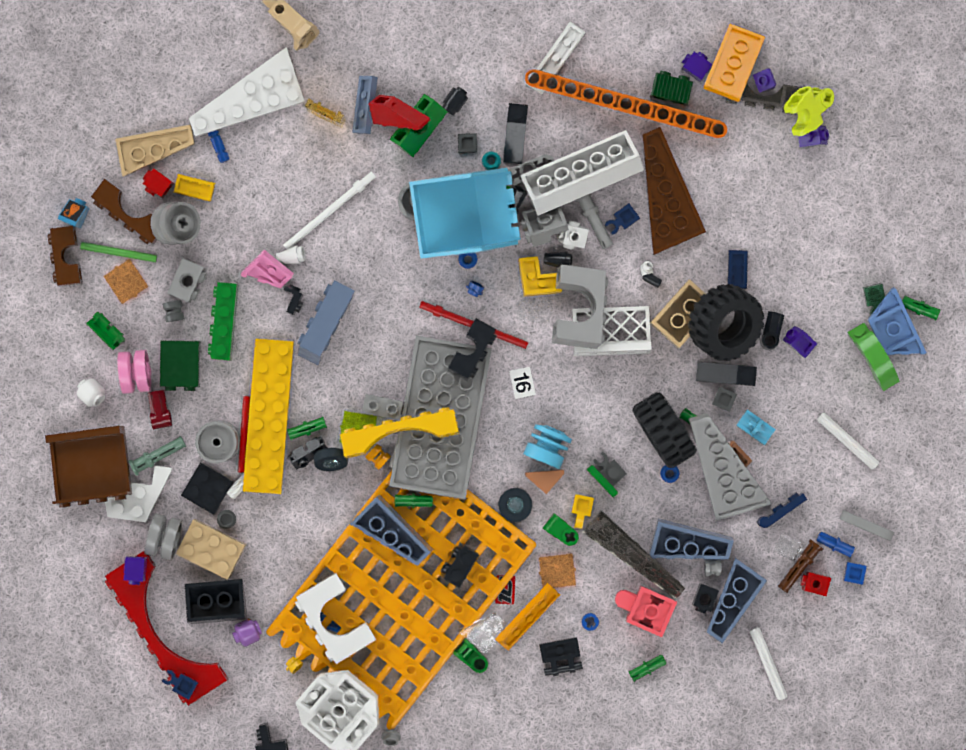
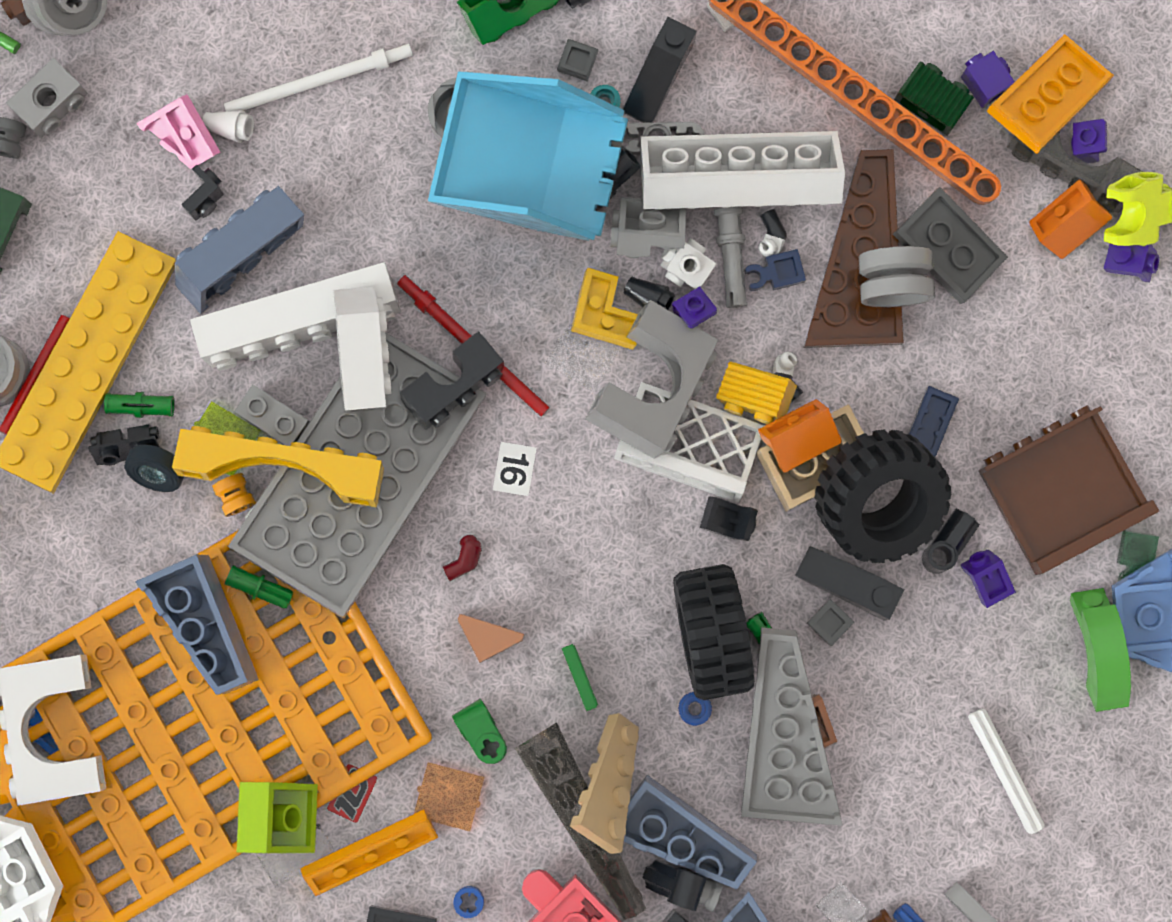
camera: 20 degrees right, 5 degrees down
green brick [208,282,239,361] -> none
black brick [441,542,479,588] -> none
green piece [453,638,489,673] -> none
blue plate [458,252,478,269] -> none
blue plate [466,281,484,297] -> none
black bush [498,488,533,522] -> none
medium azure wheel [523,424,572,469] -> none
yellow plate [571,494,594,529] -> none
dark grey plate [593,452,627,486] -> none
medium azure hips [736,410,776,445] -> none
dark blue plate [757,492,808,528] -> none
none -> white brick [190,262,401,370]
none -> lime slope [236,782,318,853]
none -> white brick [333,287,391,410]
none -> dark red arm [443,535,482,581]
none -> tan wing [570,713,639,854]
none -> black piece [642,860,707,911]
none -> dark purple bracket [672,286,717,329]
none -> black bracket [700,496,758,541]
none -> yellow brick [716,361,797,424]
none -> orange panel [758,399,842,472]
none -> arm [759,209,787,257]
none -> light grey wheel [858,246,935,307]
none -> dark grey plate [893,187,1008,304]
none -> reddish brown panel [978,405,1159,575]
none -> orange panel [1029,179,1112,259]

